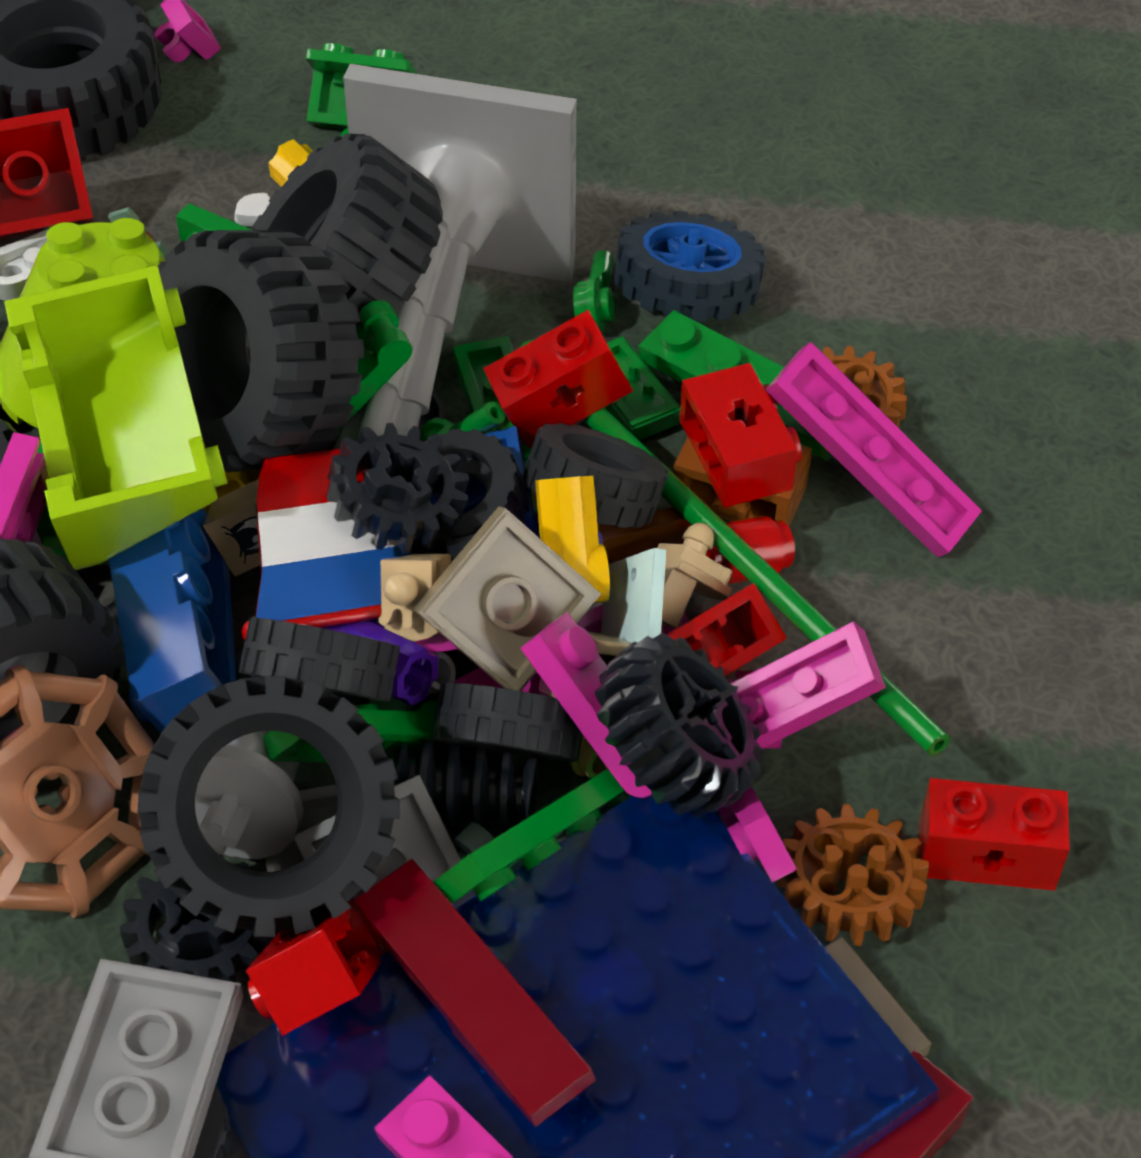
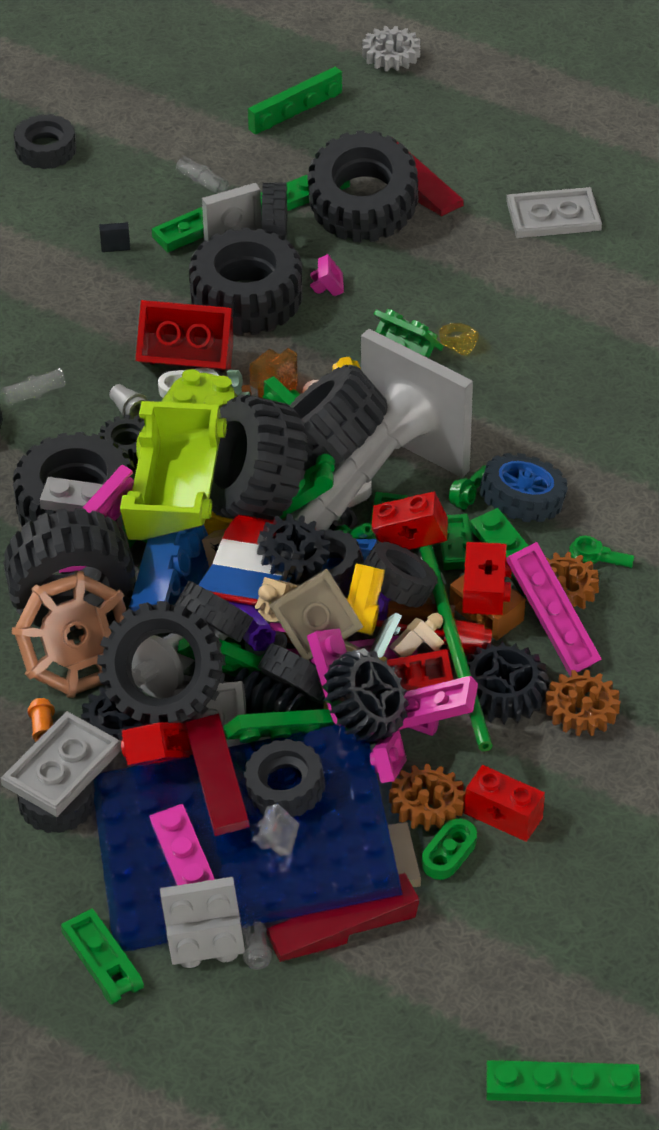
camera: 25 degrees right, 5 degrees down
none -> orange pin [27,698,55,742]
none -> black tyre [244,739,325,819]
none -> clear orange brick [249,348,298,398]
none -> clear tile [253,804,300,856]
none -> green plate [422,819,477,880]
none -> clear yellow piece [439,323,479,356]
none -> black gear [466,641,550,725]
none -> dark orange gear [545,670,620,736]
none -> green plate [569,535,635,568]

